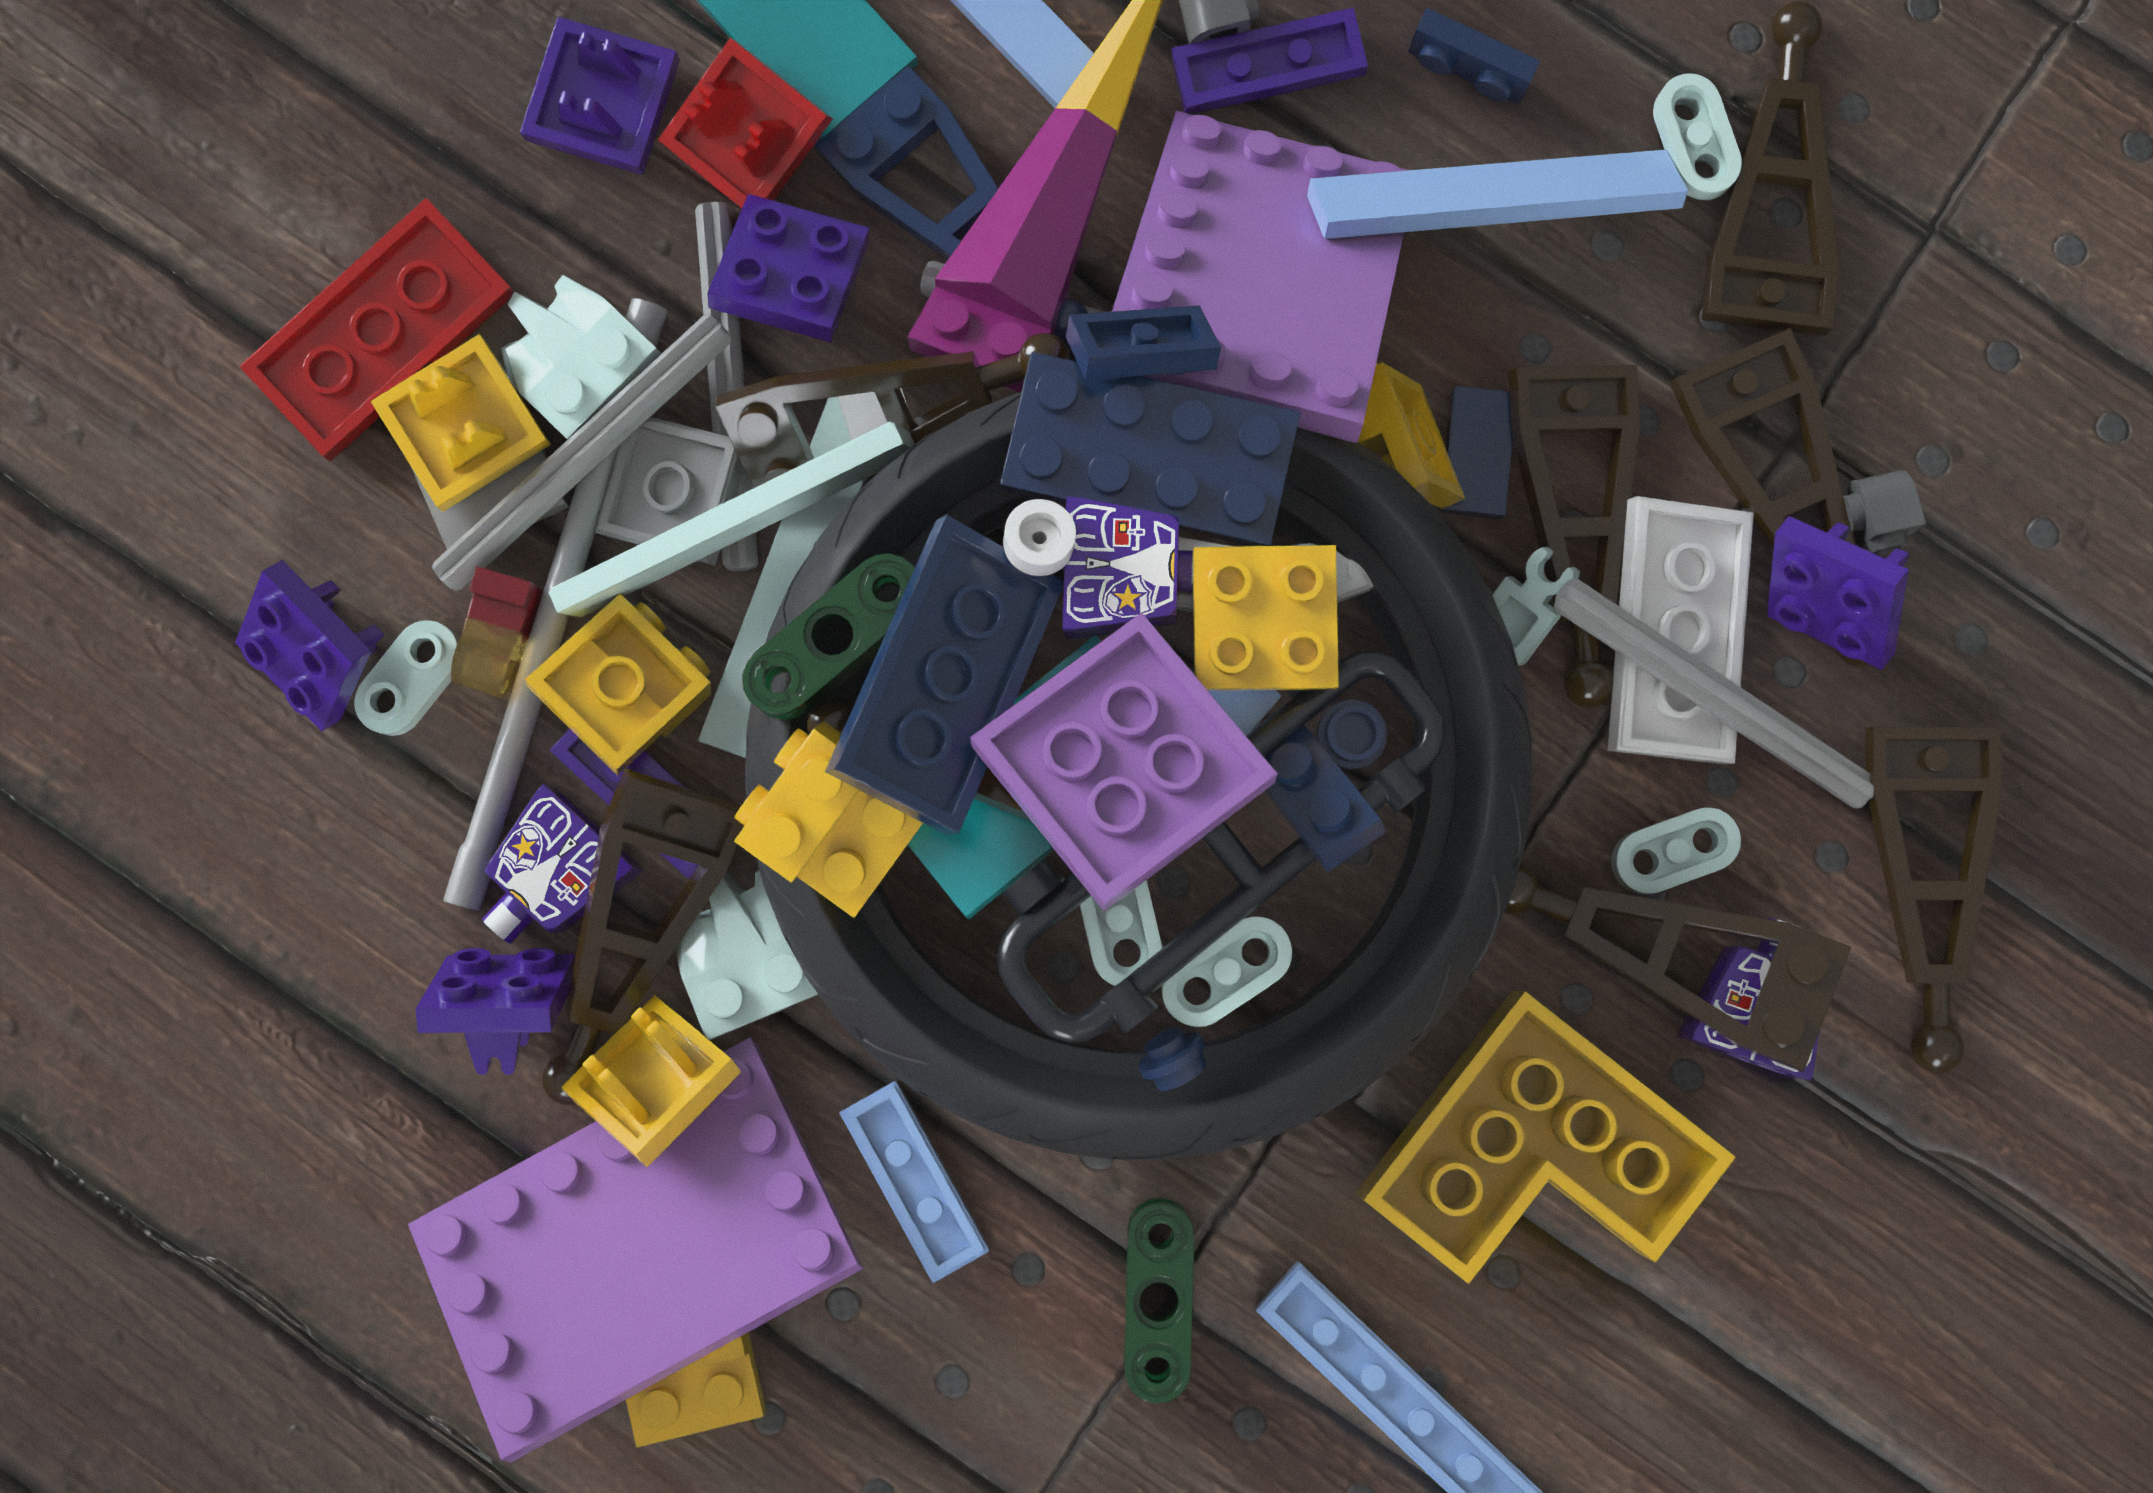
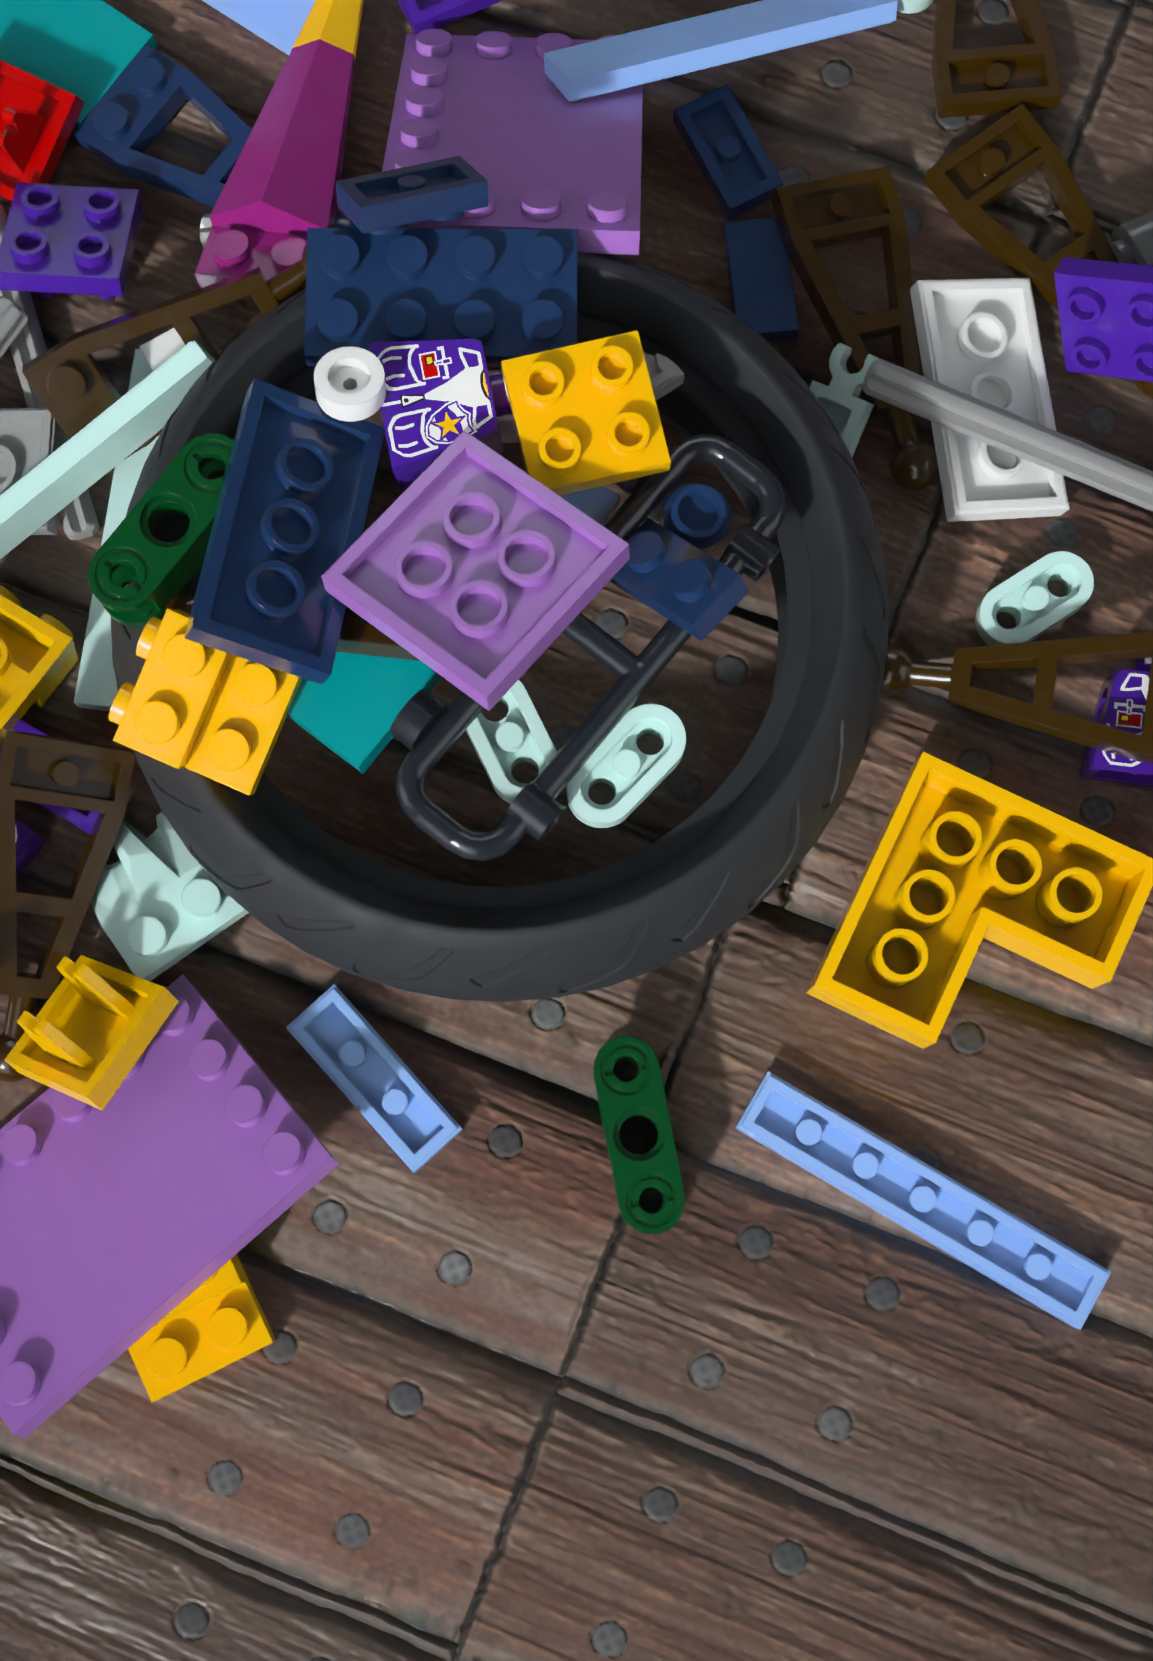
camera: 15 degrees left, 5 degrees down
dark blue plate [1138,1028,1207,1091] -> none
yellow plate [1358,362,1465,509] -> none
none -> dark blue plate [673,84,784,220]

